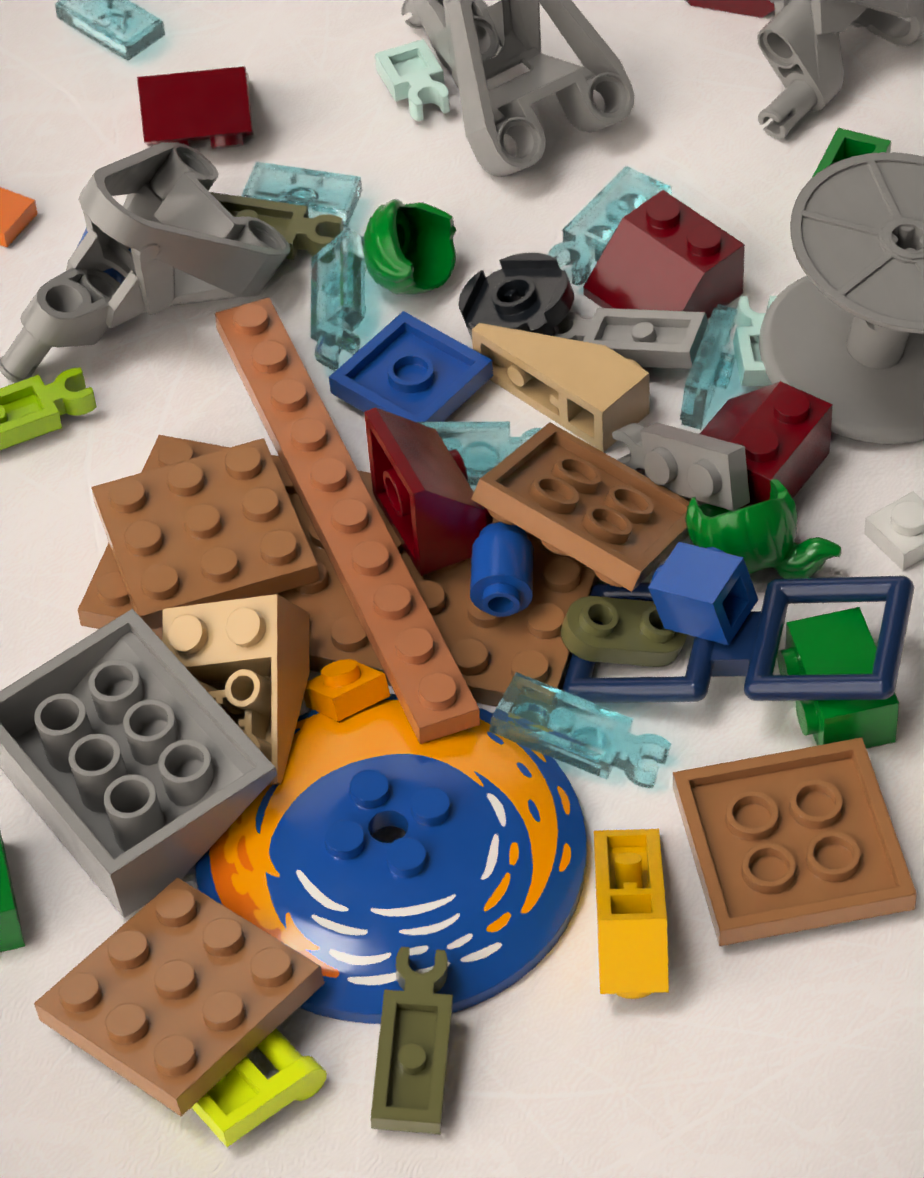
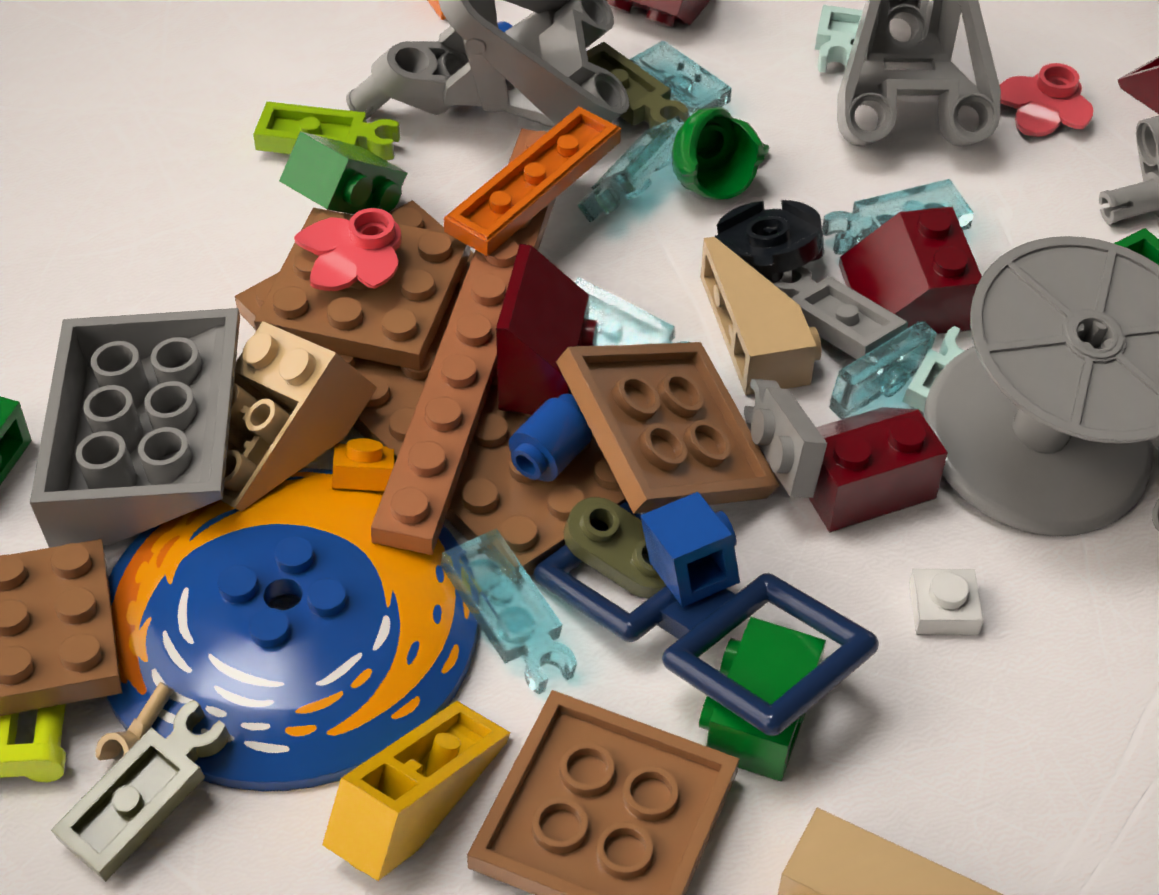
camera: 30 degrees right, 0 degrees up
blue plate [329,311,493,429] -> none
green hair [685,479,841,579] -> none
none -> tan hand [95,682,174,760]
none -> green brick [279,131,408,214]
none -> coral plate [294,208,402,291]
none -> orange tile [444,106,621,257]
none -> coral plate [999,63,1093,137]

